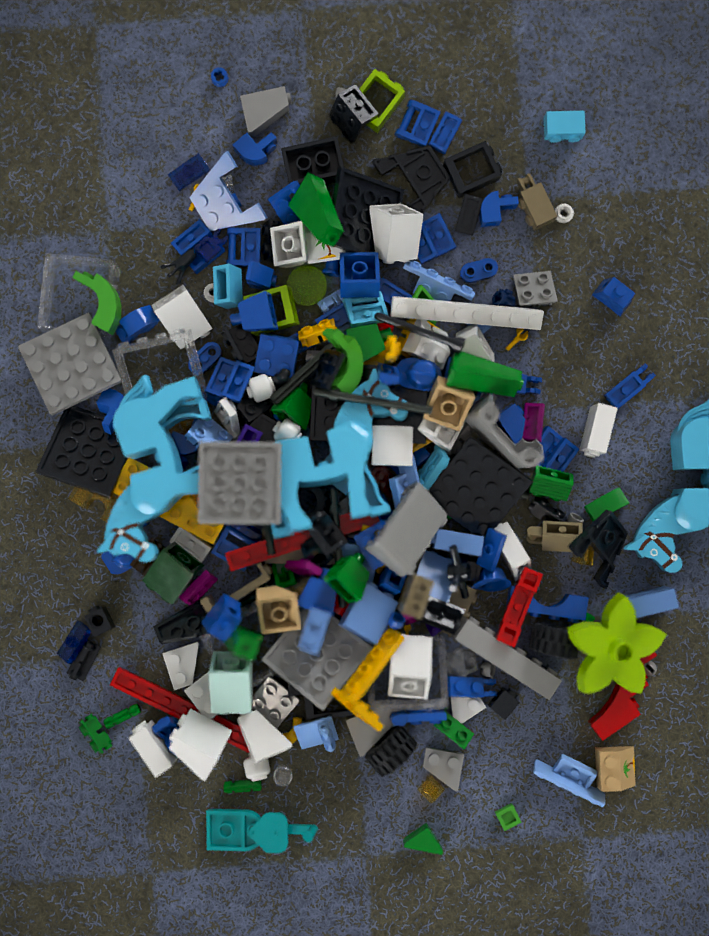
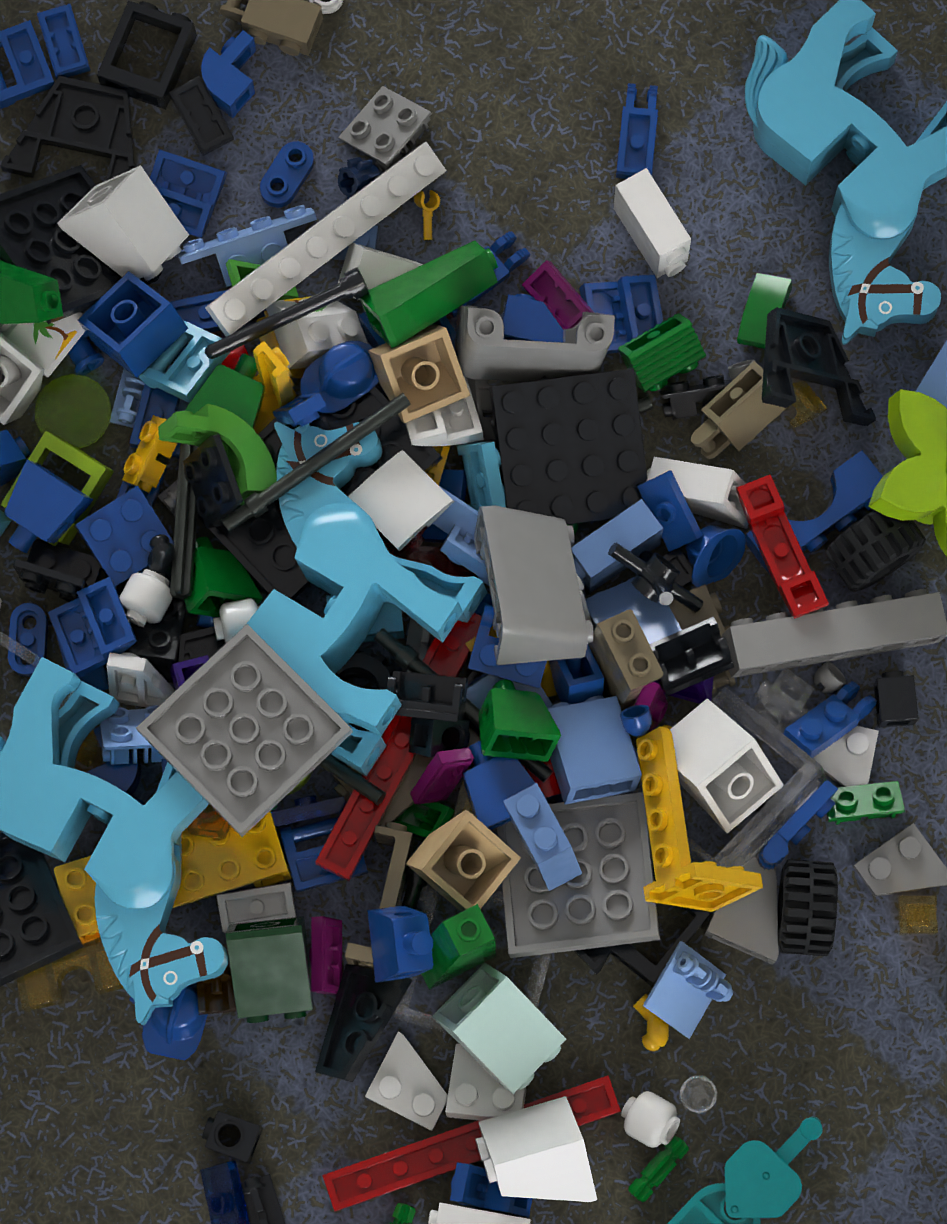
camera: 35 degrees left, 10 degrees down
white slope [237,710,293,764] -> none
light grey hinge [252,676,300,728] -> none
blue torso [592,277,635,317] -> none

